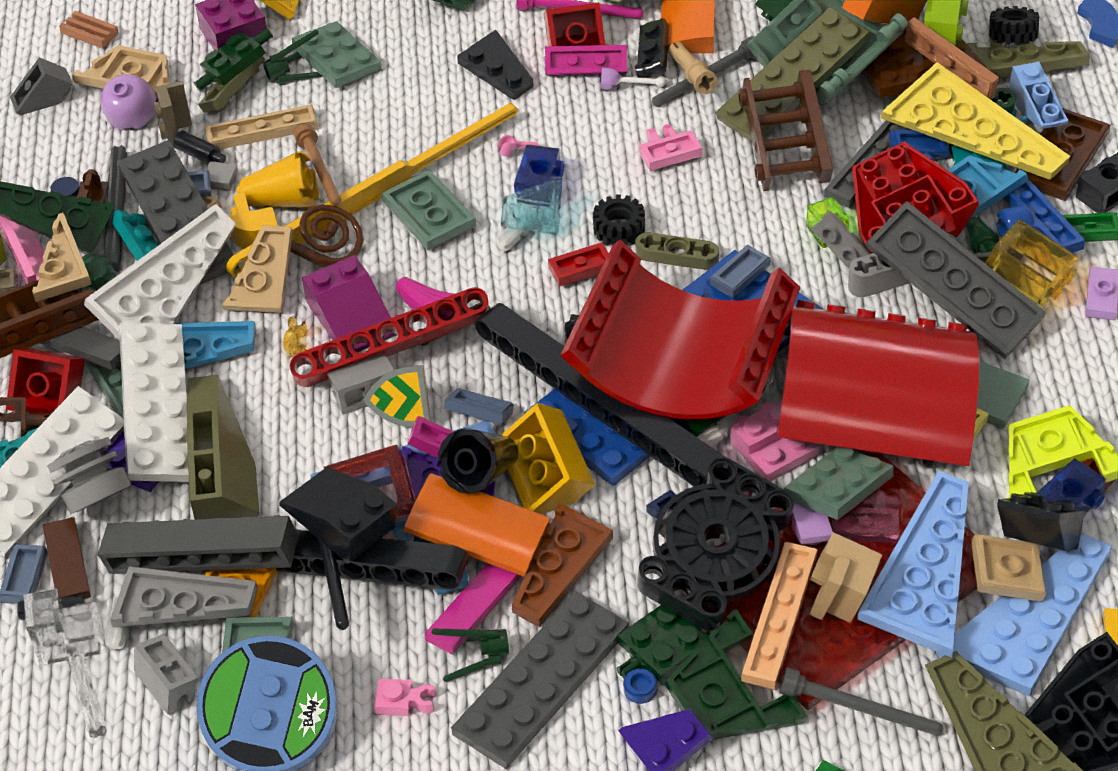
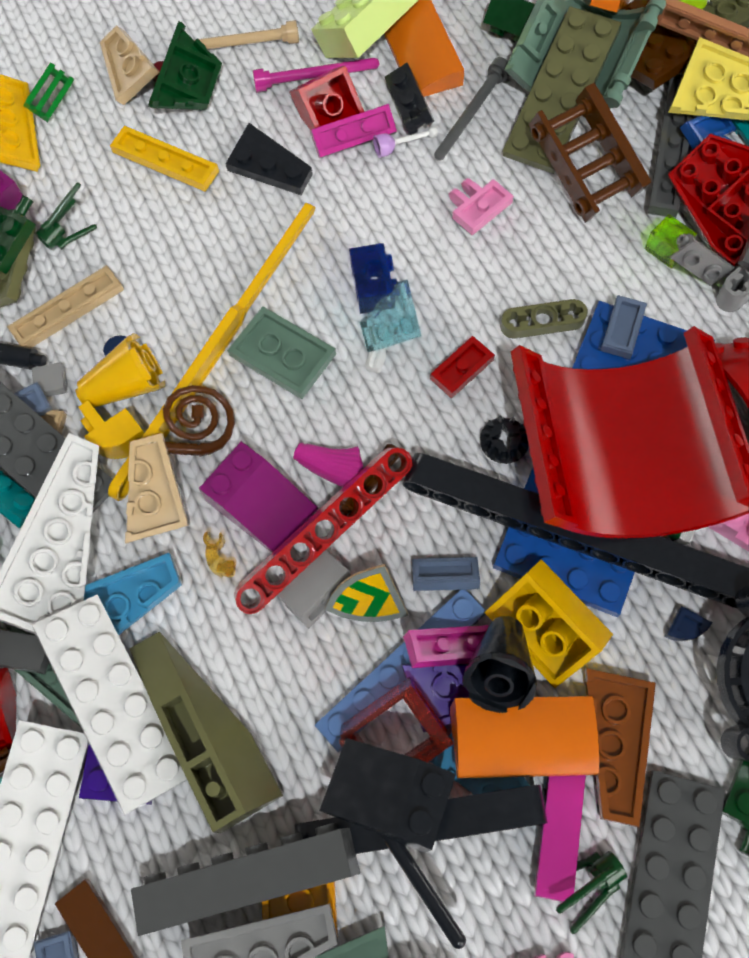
camera: 20 degrees left, 20 degrees up
light grey wheel [47,437,132,515] -> none
sand green plate [292,21,381,88] -> none
medium nougat piece [294,124,341,206] -> none
bright pink hand [497,135,538,157] -> none
black tyre [593,194,645,246] -> none
tan pin [668,42,718,94] -> none
none -> yellow plate [110,125,219,192]

